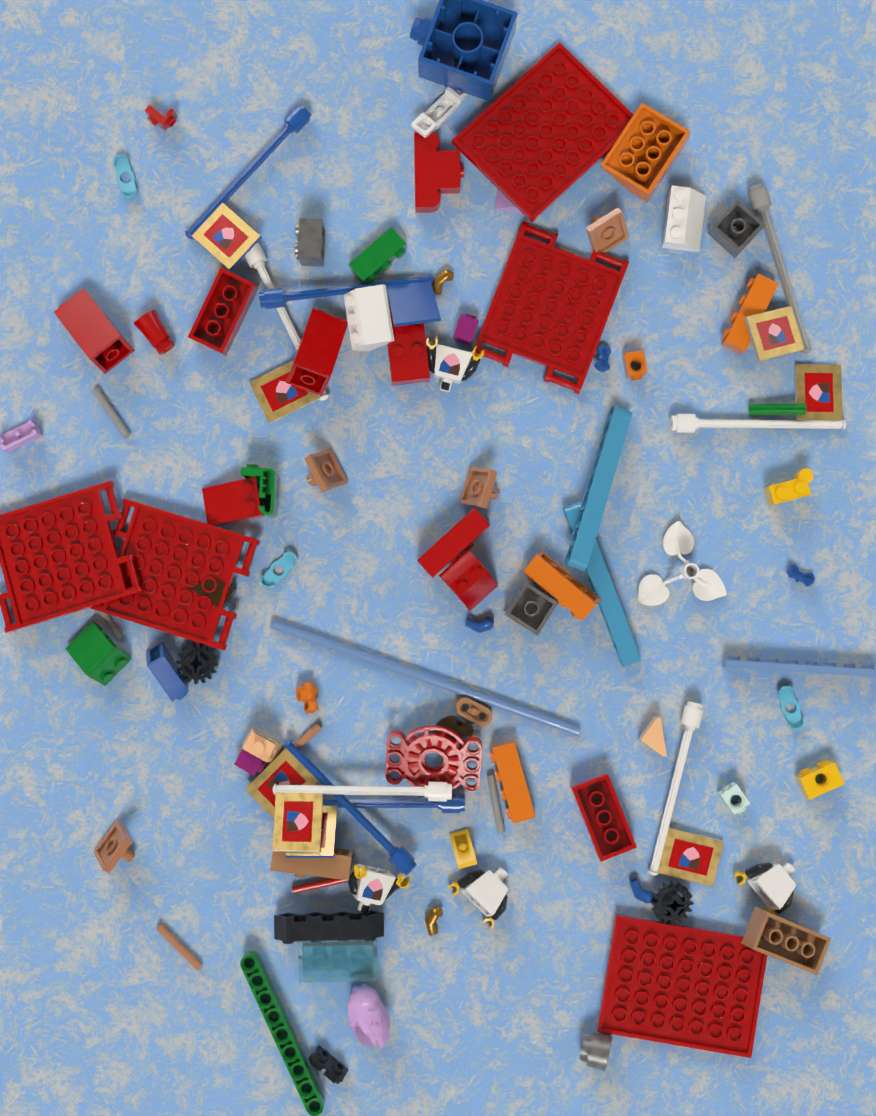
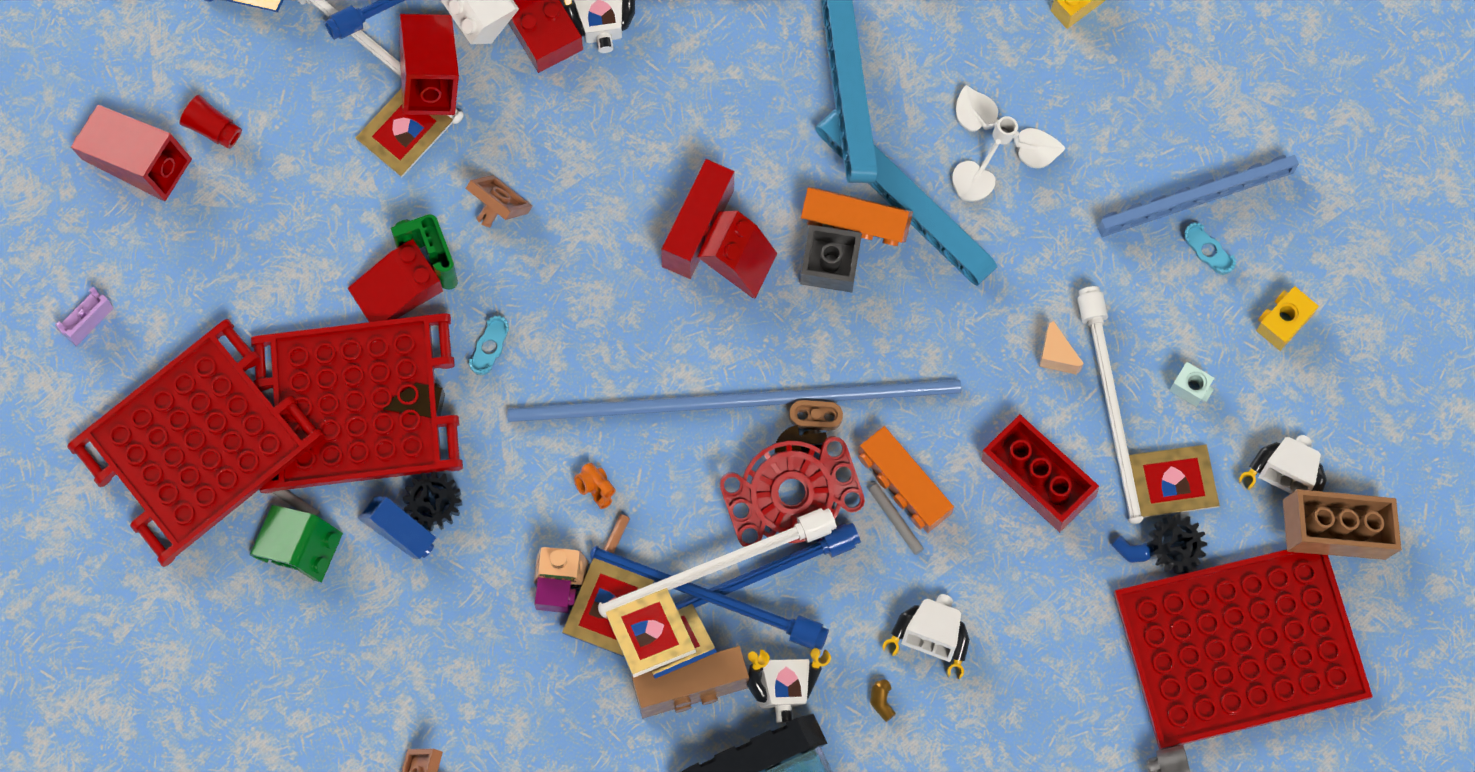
camera: 25 degrees left, 15 degrees down
light grey bar [92,387,131,438] -> none
red brick [188,267,259,356] -> none
red bar [292,878,348,894] -> none
yellow slope [450,829,478,869] -> none
nougat tile [459,467,500,509] -> none
blue arm [465,616,494,633] -> none
blue piece [787,564,815,587] -> none

